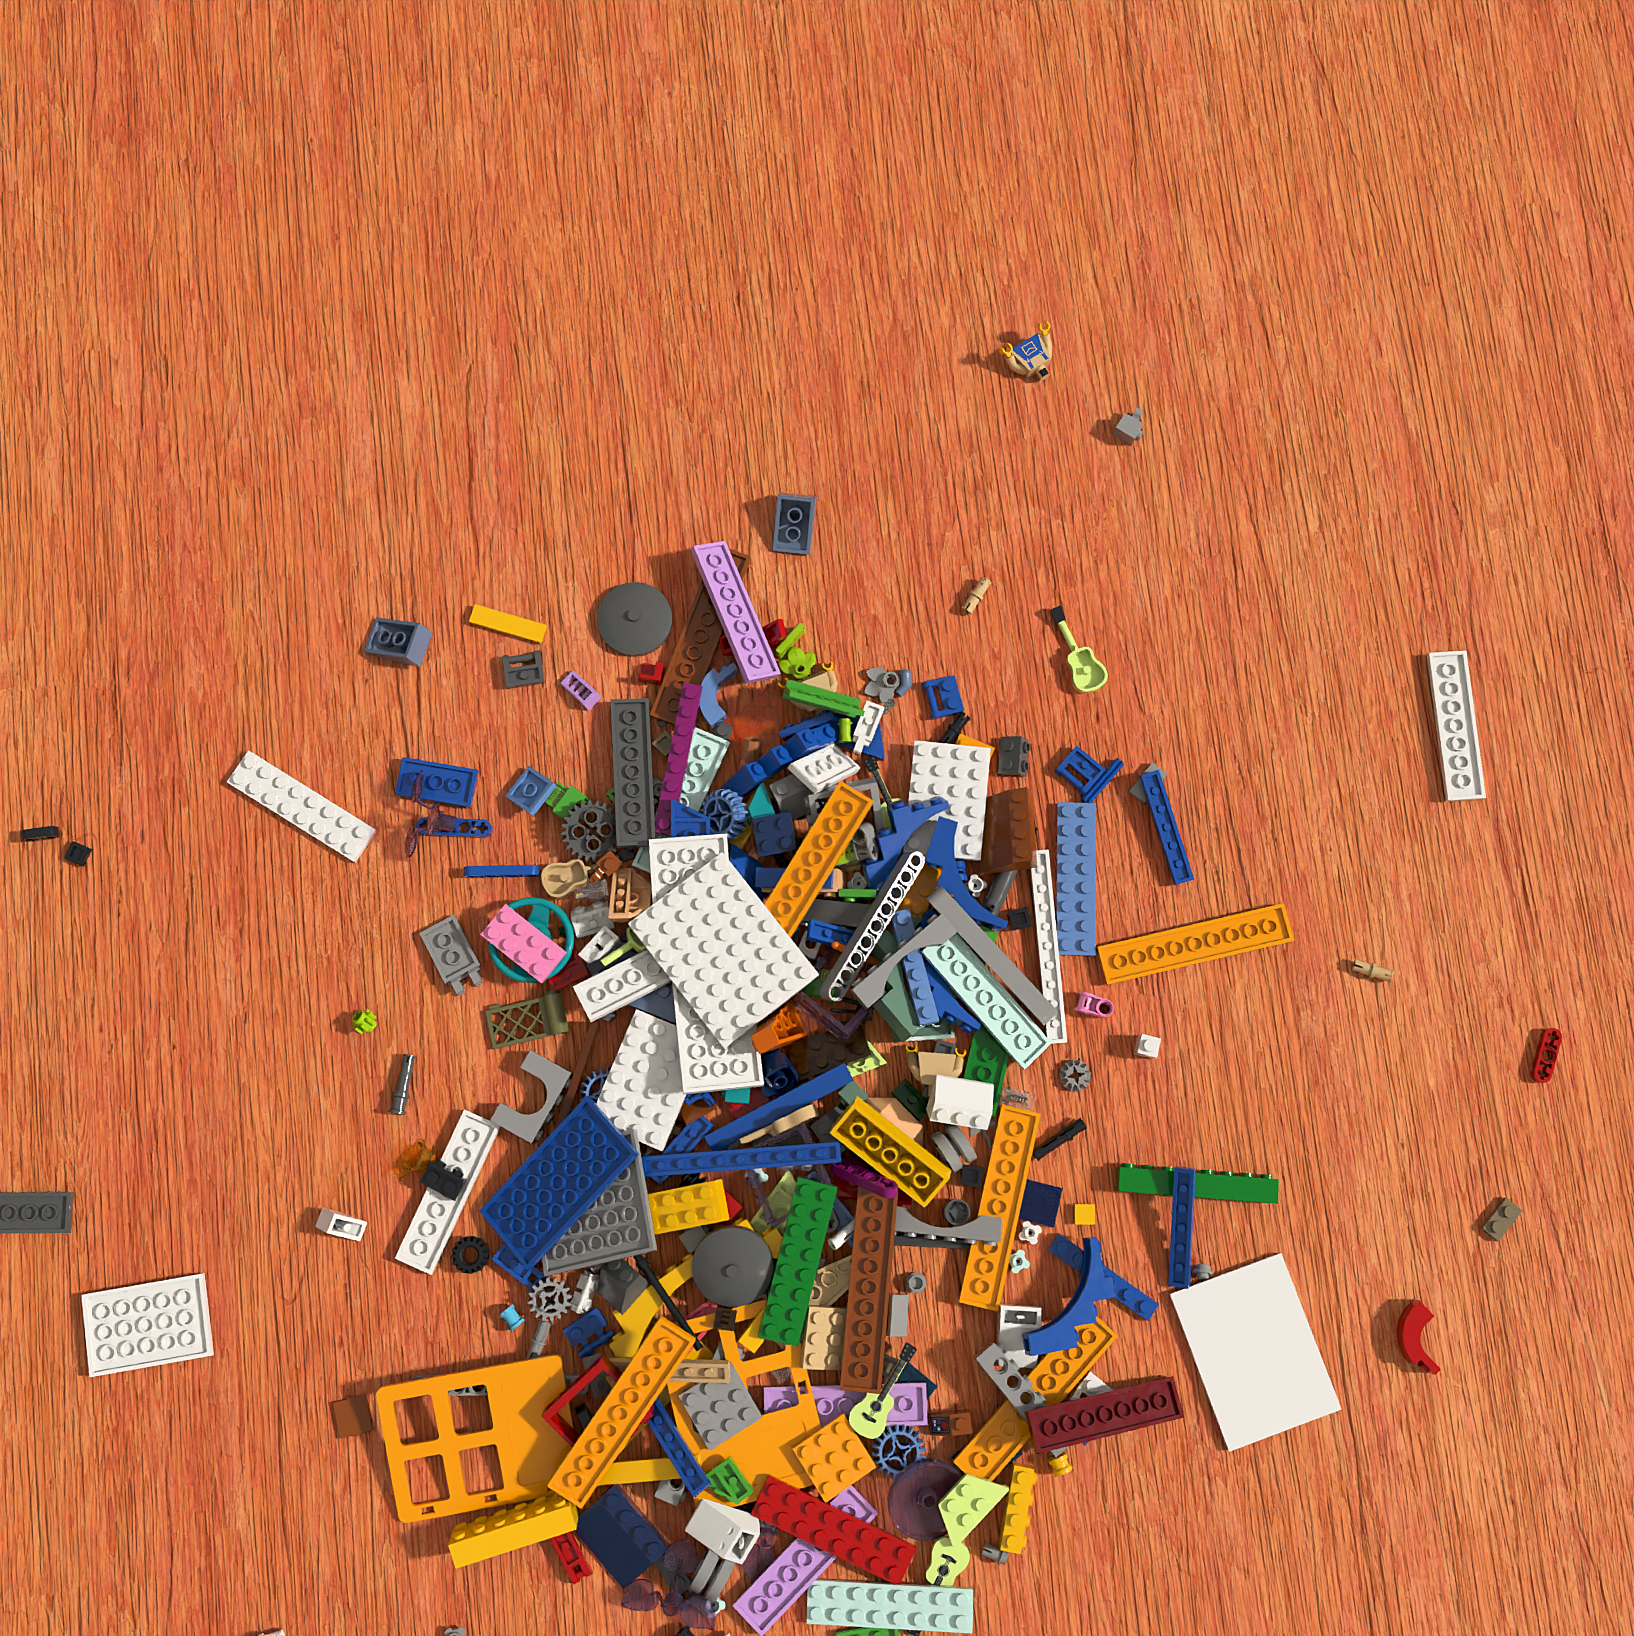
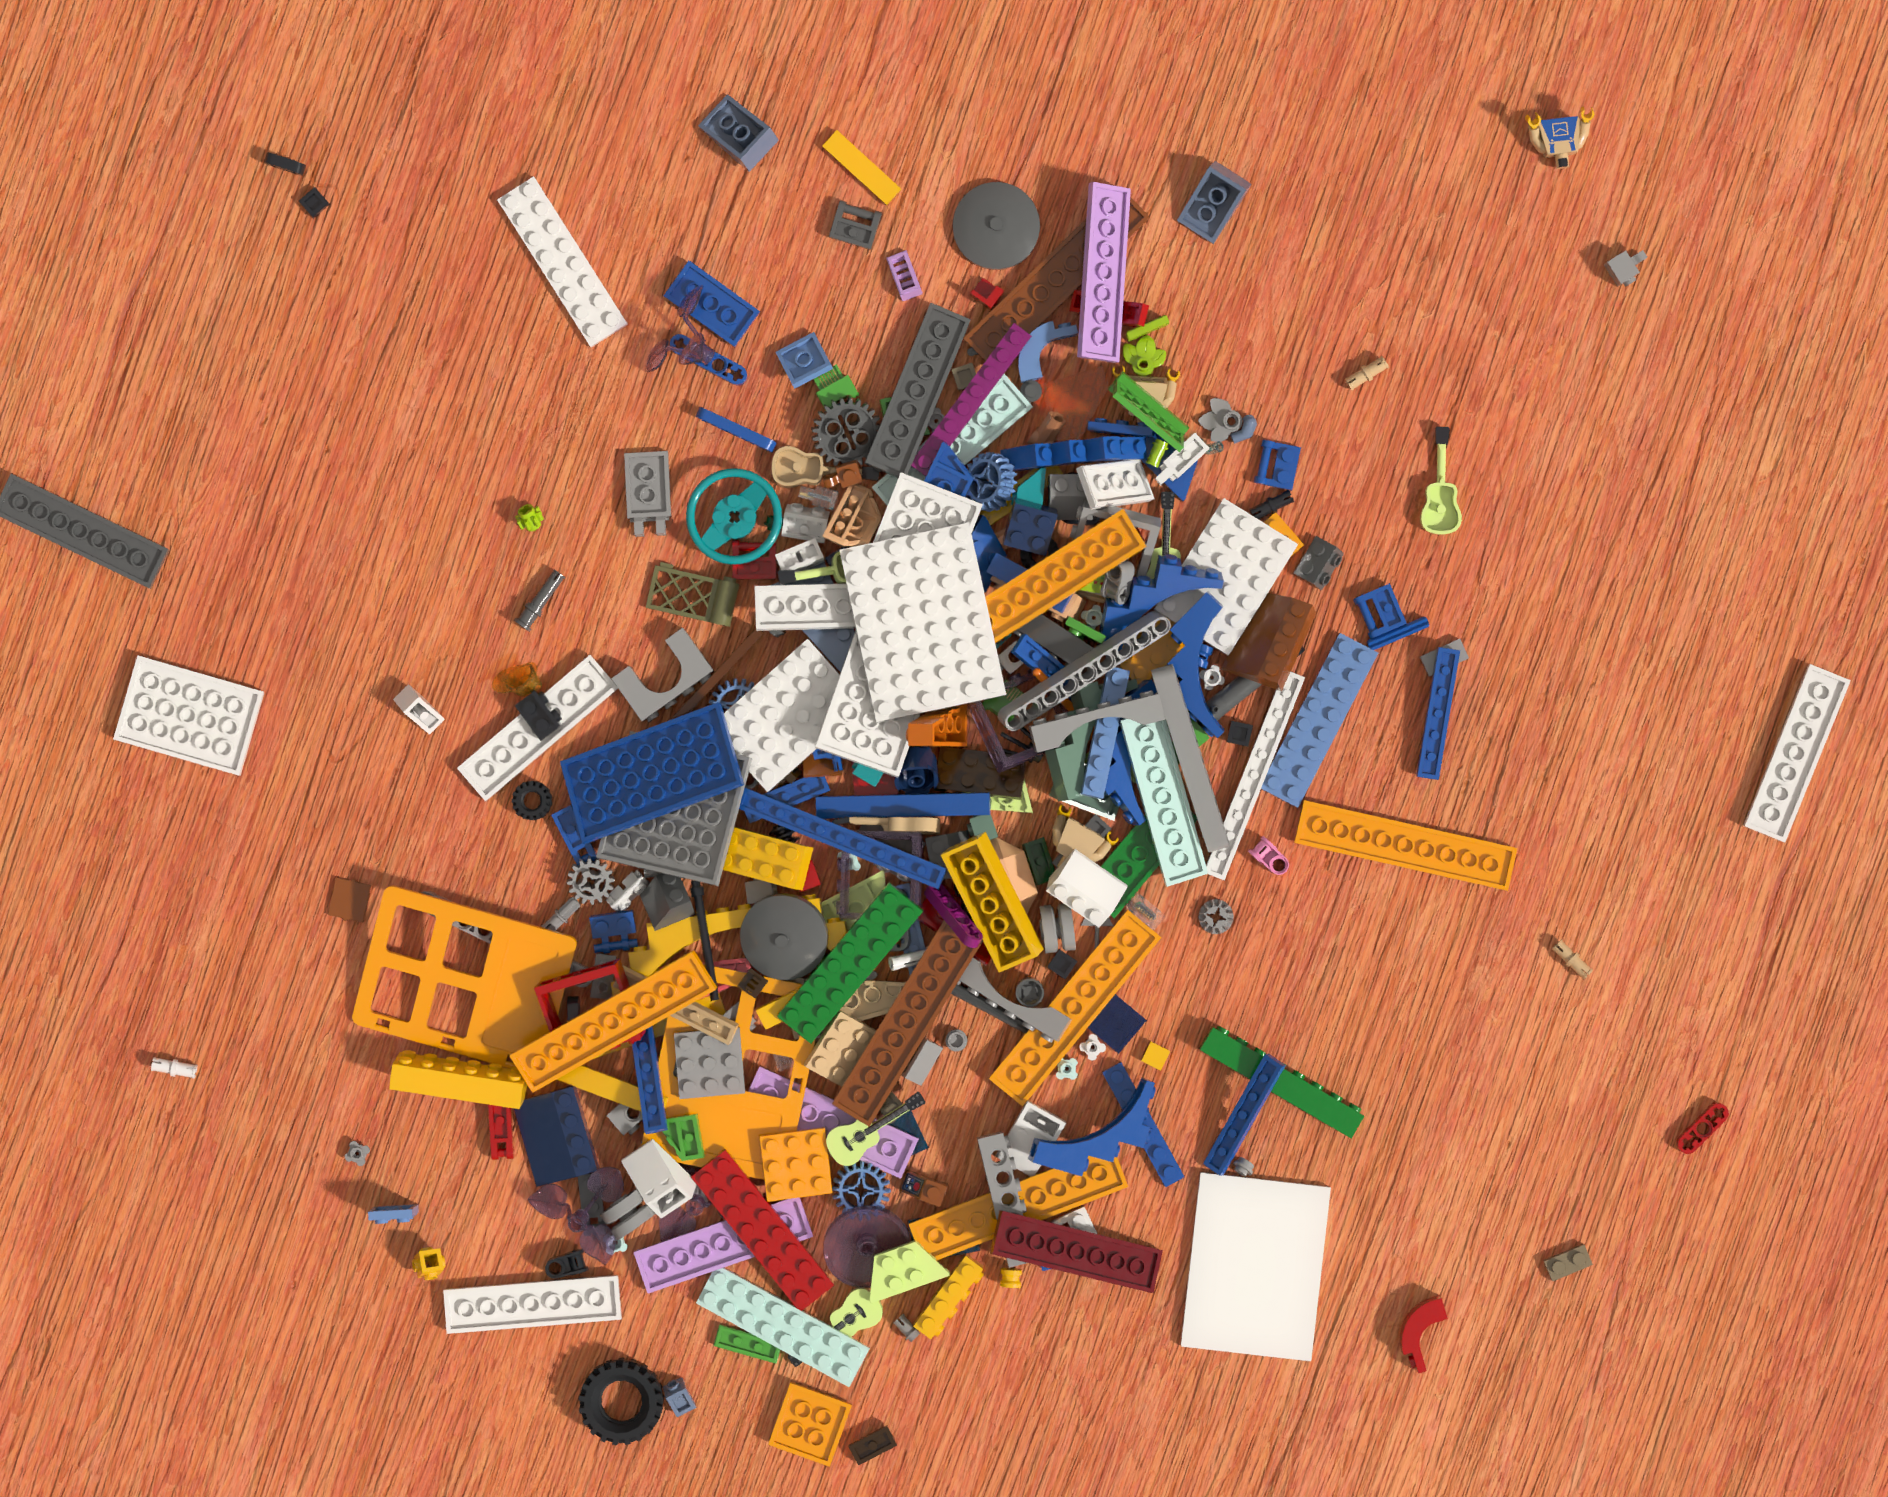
camera: 30 degrees right, 10 degrees up
bright pink plate [480,904,567,984] -> none
medium azure bush [499,1304,525,1332] -> none
black pin [1032,1118,1087,1161] -> none
white brick [1134,1034,1161,1059] -> none

